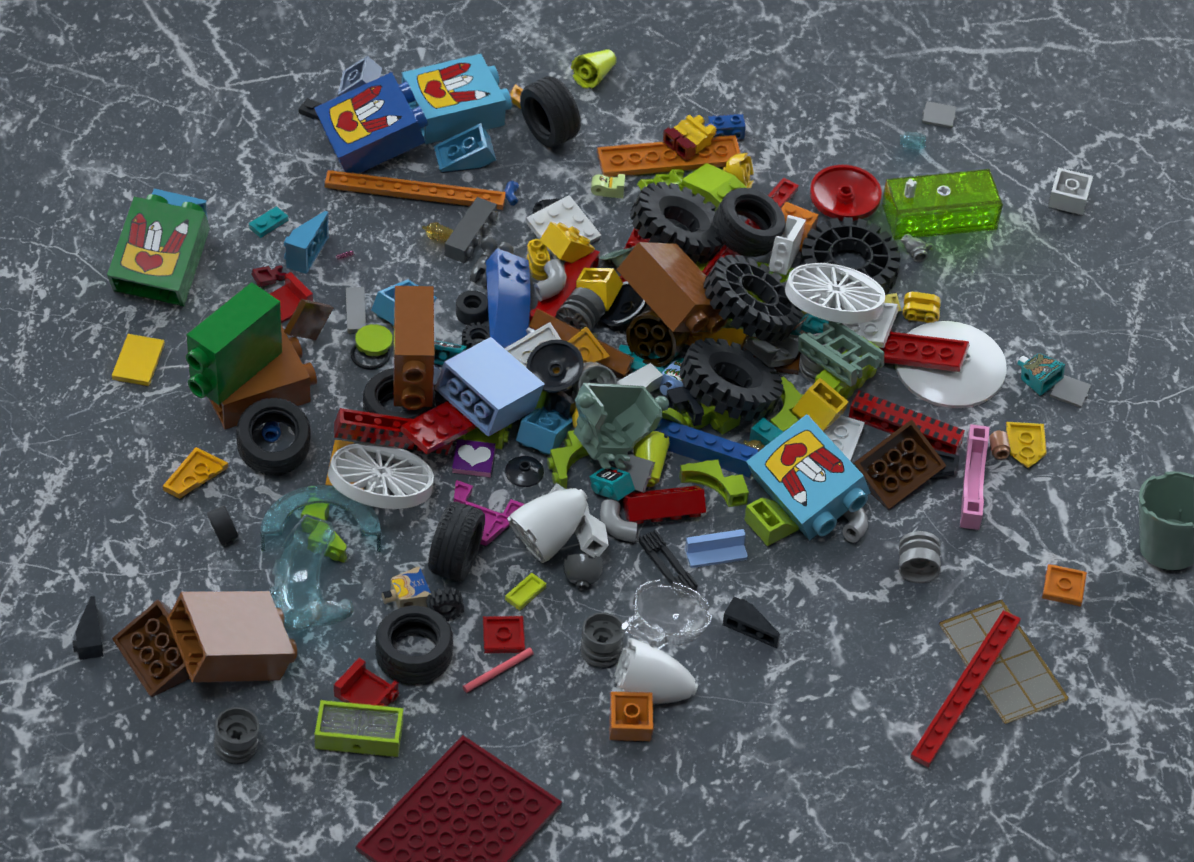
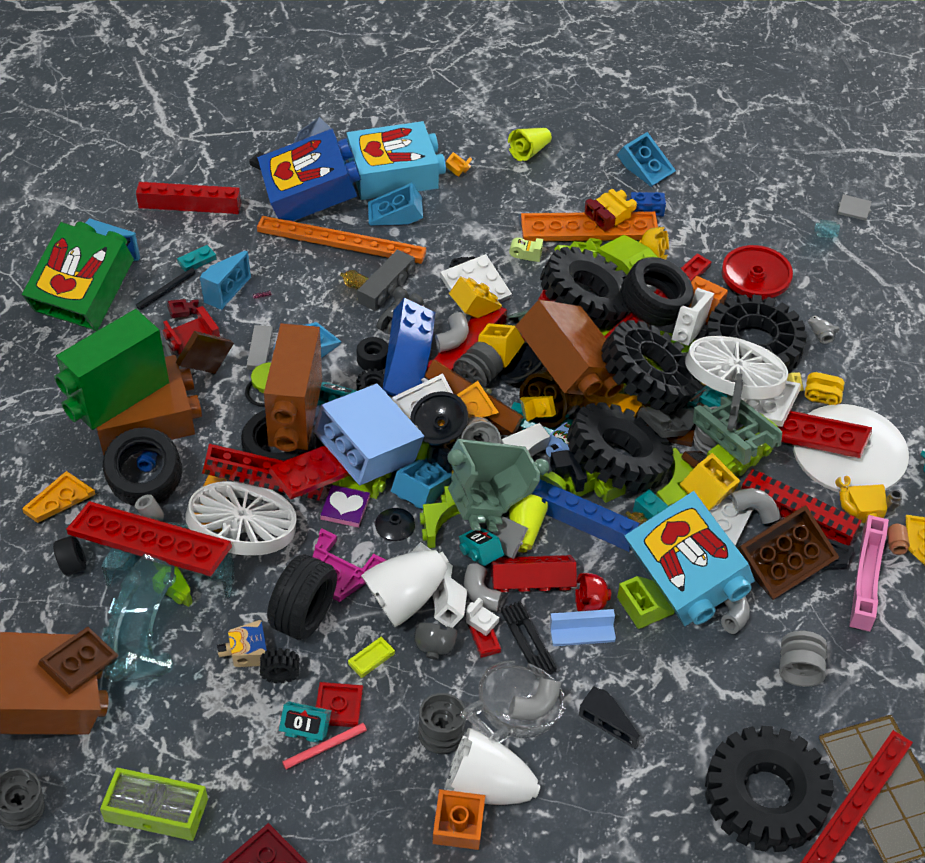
camera: 10 degrees right, 0 degrees up
yellow tile [112,334,165,386] -> none
red panel [334,658,399,707] -> none
black tyre [375,606,453,684] -> none
blue arm [504,181,519,205] -> none
black tyre [520,76,581,147] -> none
yellow brick [527,239,550,281] -> none
lime arch [679,460,749,507] -> none
clear neon green piece [882,169,1003,240] -> none
none -> reddish brown tile [38,627,119,694]
none -> red plate [66,501,232,576]
none -> light grey cylinder [135,495,164,522]
none -> red brick [136,182,241,214]
none -> black bar [136,268,195,310]
none -> teal brick [279,701,332,742]
none -> white bracket [466,598,499,636]
none -> red tile [468,624,501,658]
none -> light grey cylinder [509,678,561,721]
none -> yellow slope [520,396,556,421]
none -> red cylinder [575,573,611,611]
none -> dark azure slope [617,132,676,187]
none -> reddish brown tile [681,451,707,468]
none -> black tyre [705,726,834,852]
none -> dark grey tile [727,373,743,431]
none -> light grey cylinder [731,488,781,524]
none -> yellow torso [835,476,902,523]

